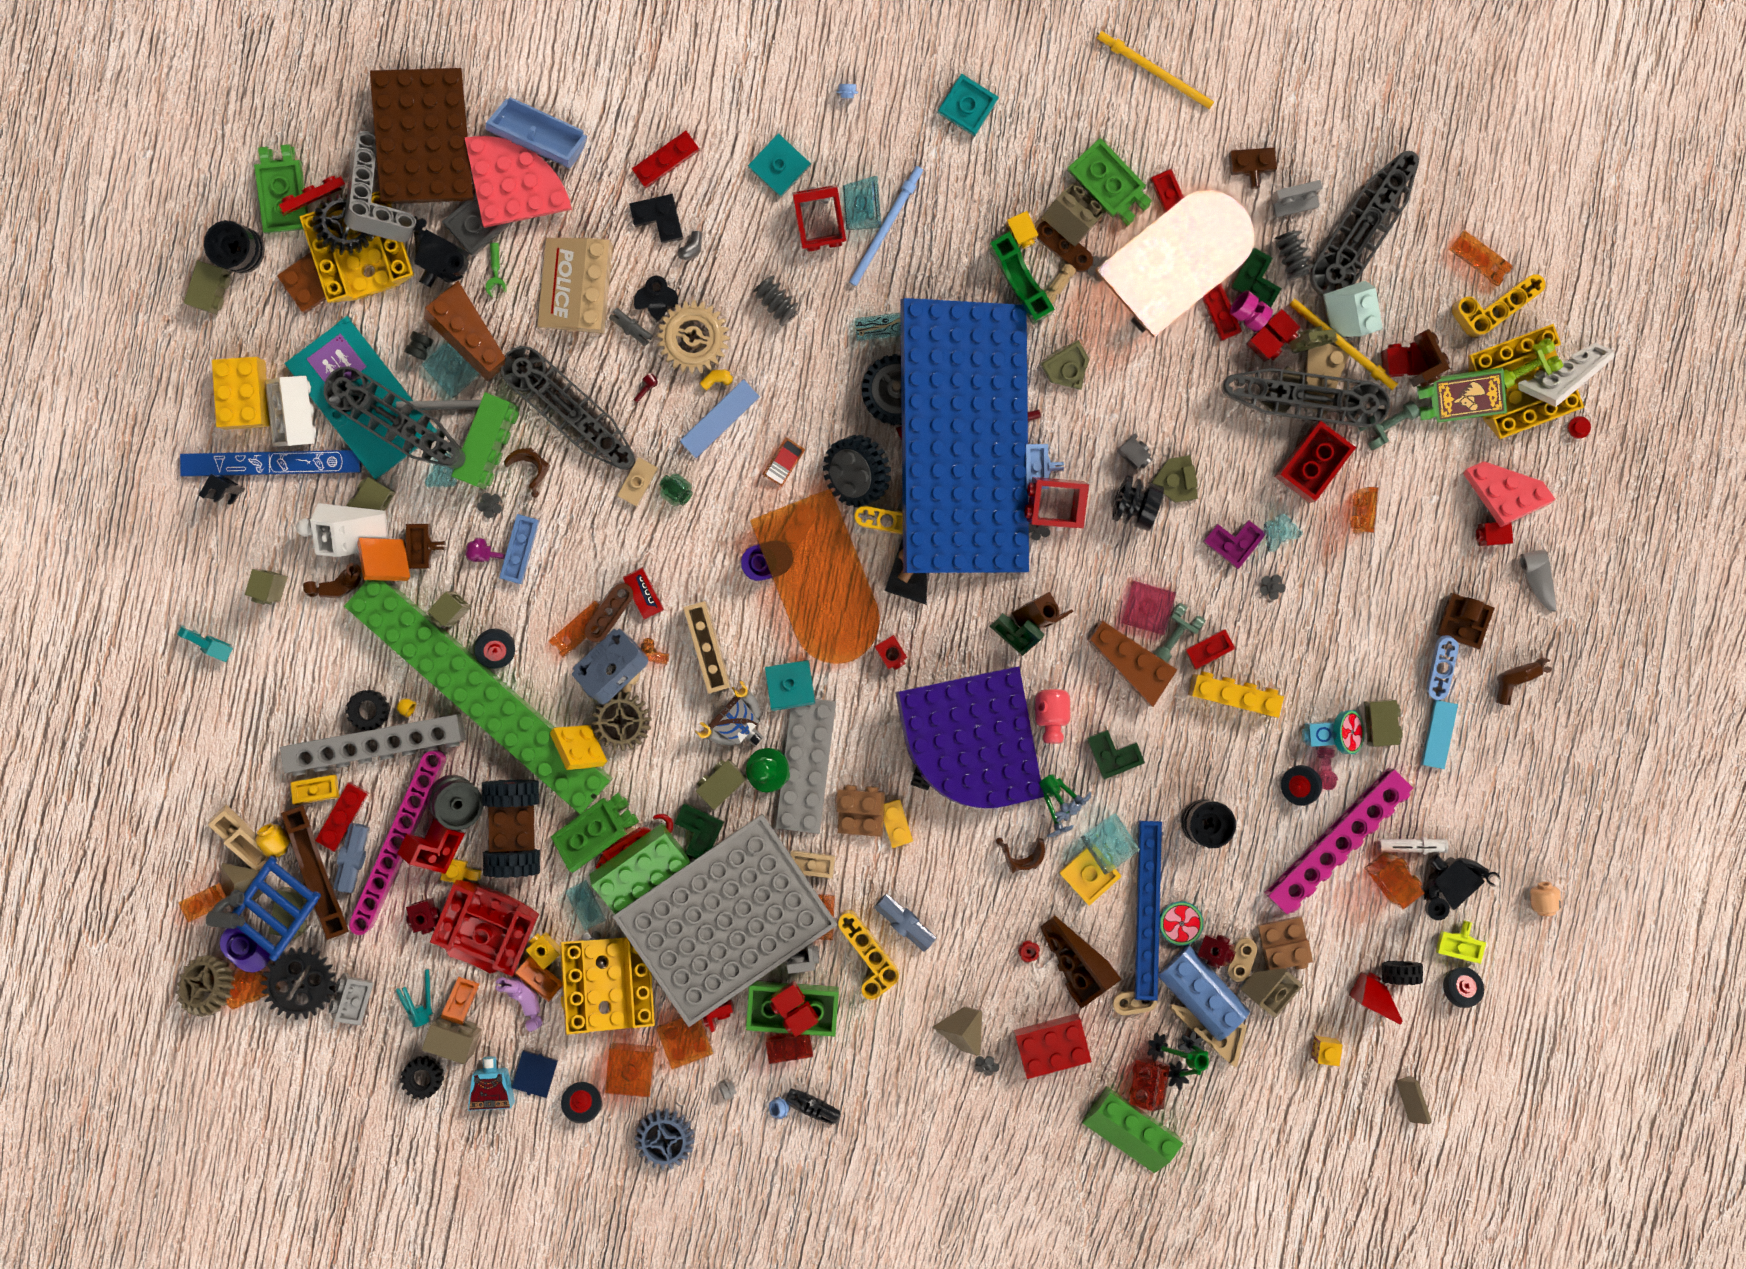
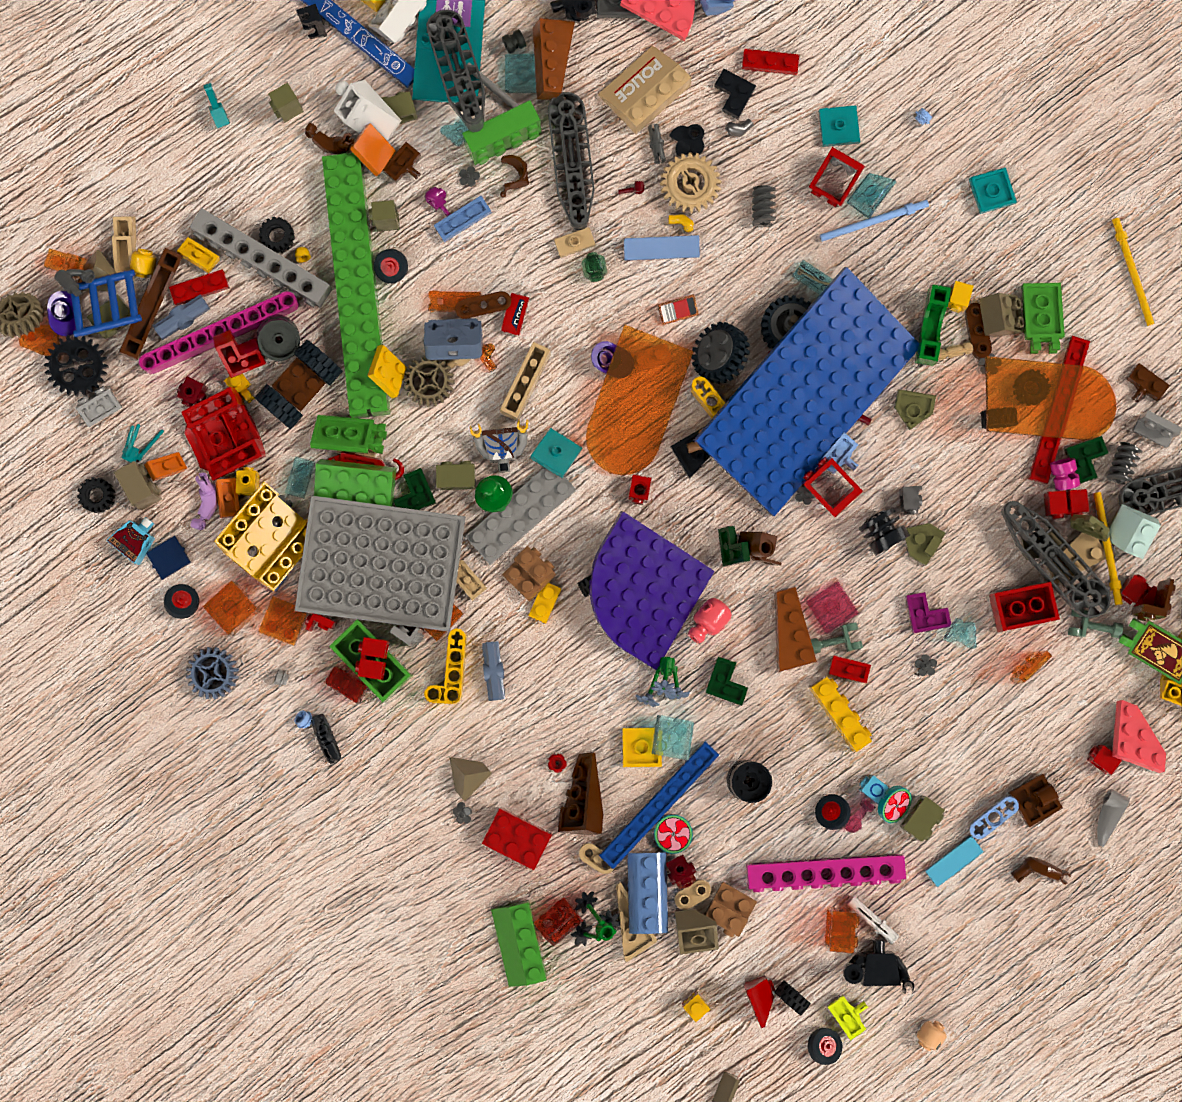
camera: 50 degrees right, 5 degrees down
bright green piece [485,243,507,298] -> none
reddish brown helmet [996,837,1045,873] -> none

